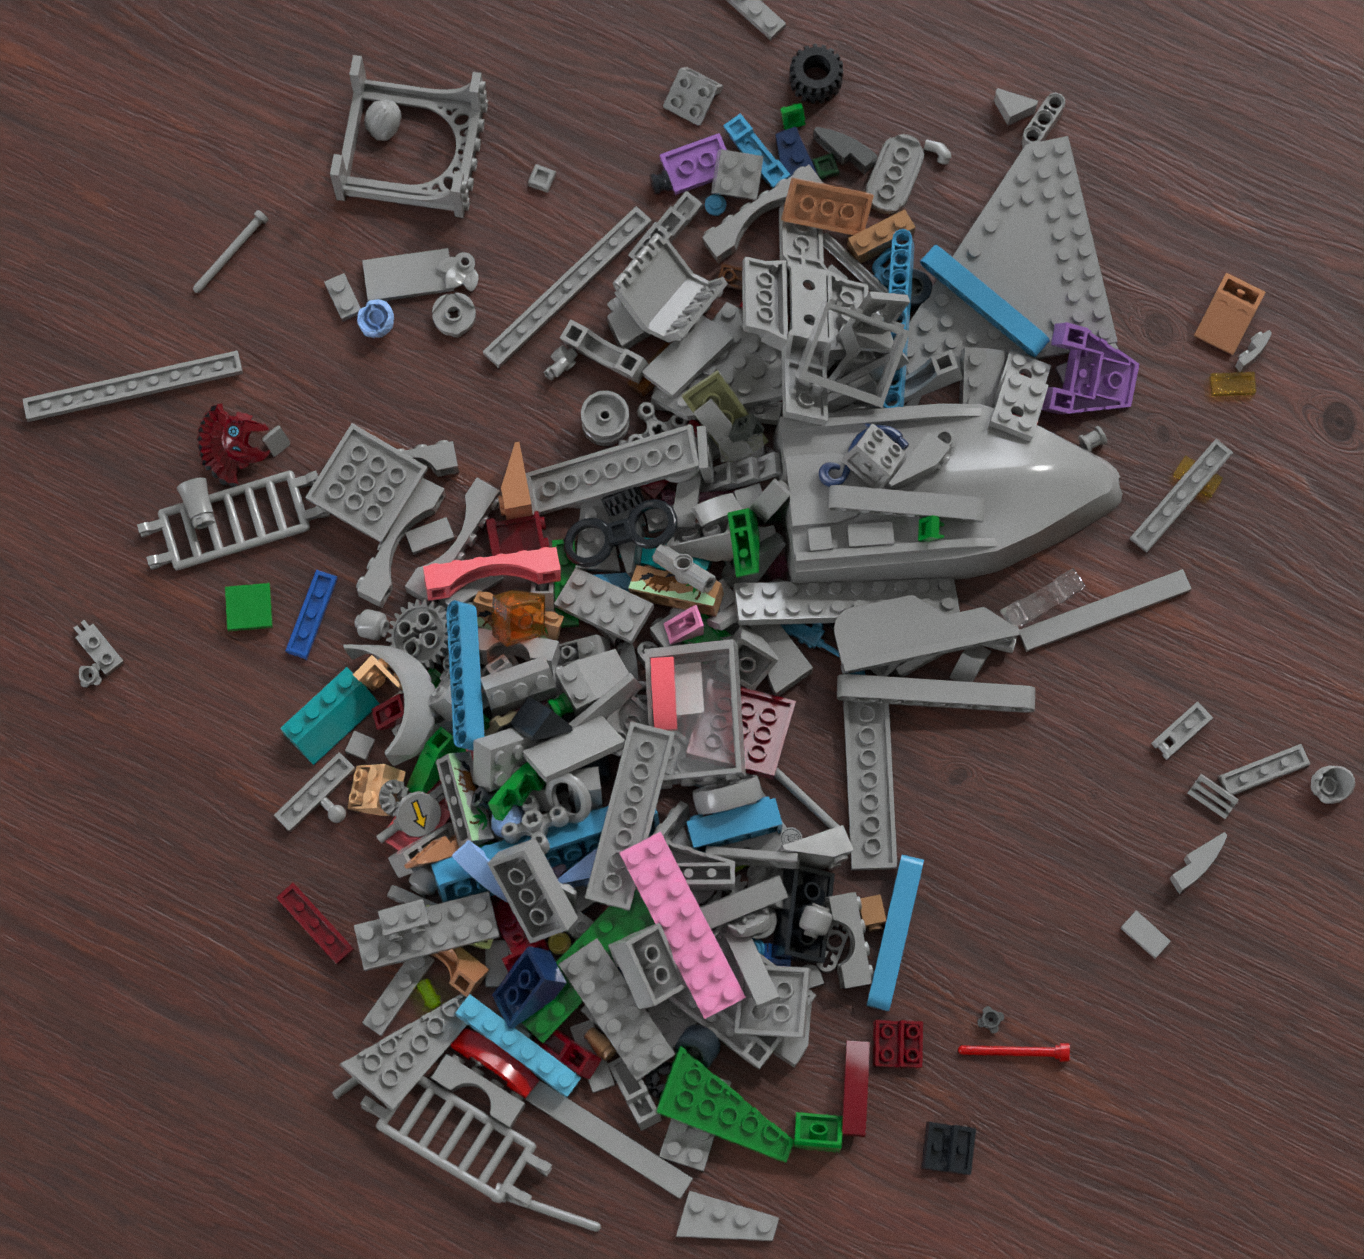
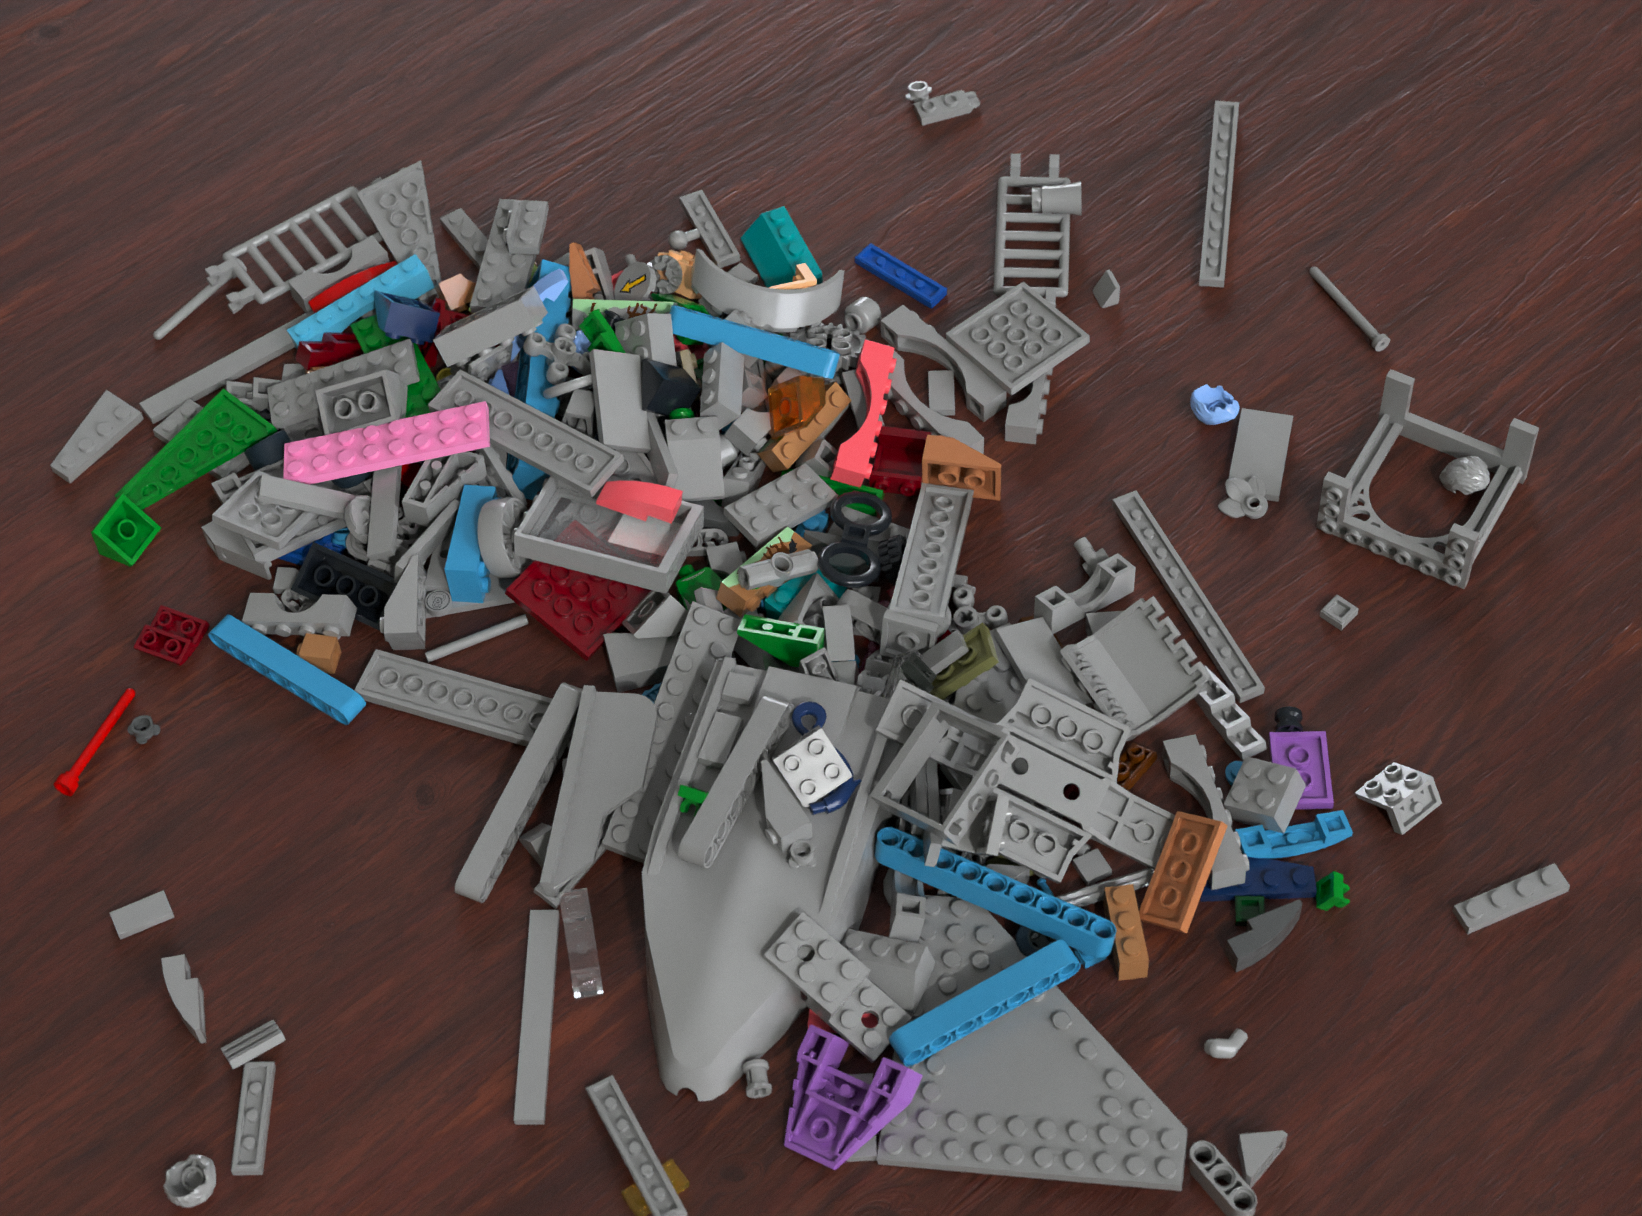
camera: 115 degrees right, 20 degrees down
dark red piece [196,403,271,487] -> none
green tile [225,583,273,632] -> none
dark red plate [276,883,354,965] -> none
light grey plate [324,273,361,322] -> none
clear neon green pin [416,979,441,1010] -> none
light grey plate [432,293,476,337] -> none
light grey wheel [581,391,630,446] -> none
bright pink slope [663,605,704,644] -> none
black tyre [789,44,843,104] -> none
light grey head [799,903,833,939] -> none
dark red slope [842,1041,870,1137] -> none
light grey tile [866,134,924,214] -> none
black slope [921,1122,976,1175] -> none
light grey plate [1151,701,1213,760] -> none

